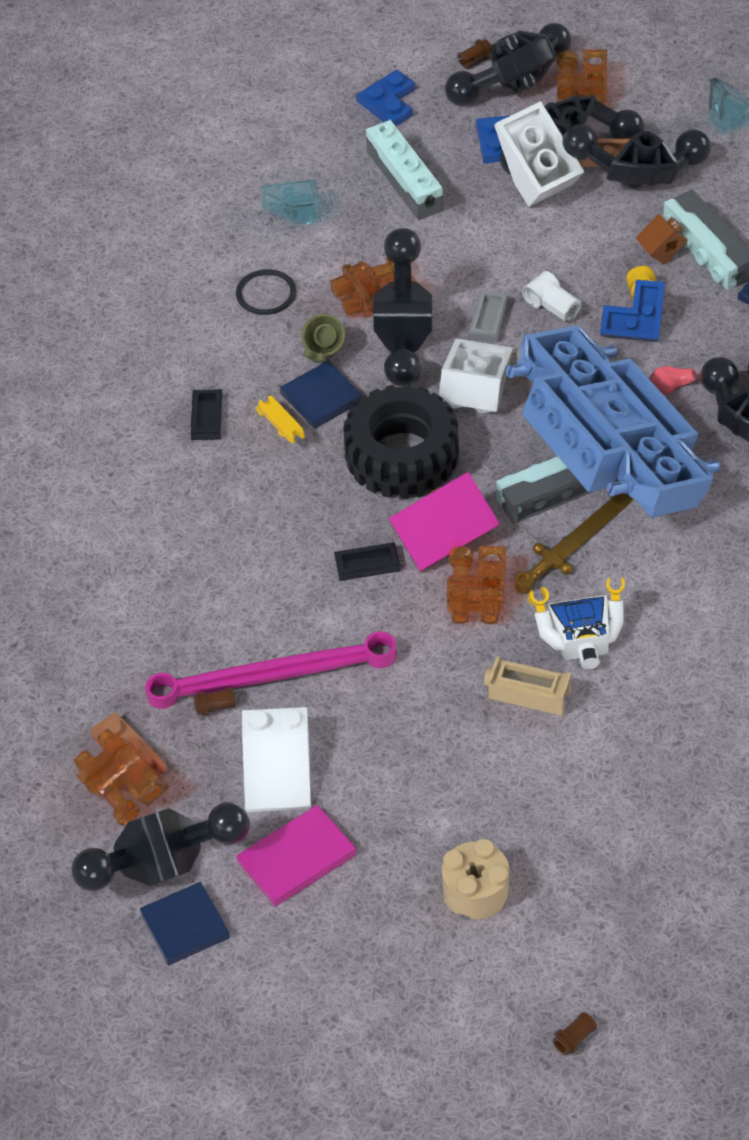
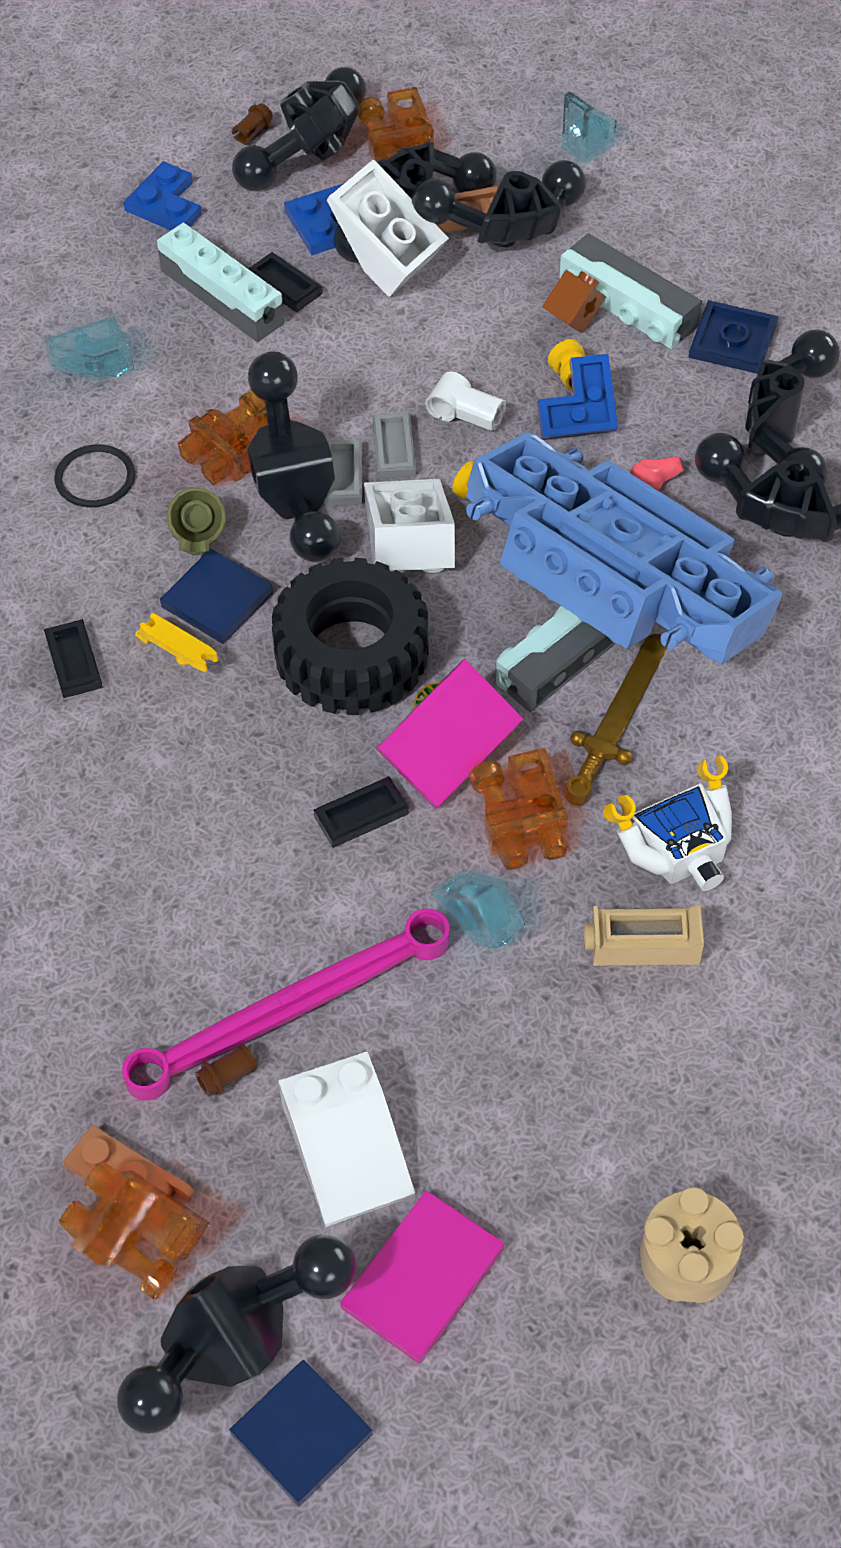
camera: 20 degrees left, 5 degrees up
none -> black tile [248,252,322,313]
none -> light grey tile [323,439,362,505]
none -> clear light blue slope [430,869,525,949]

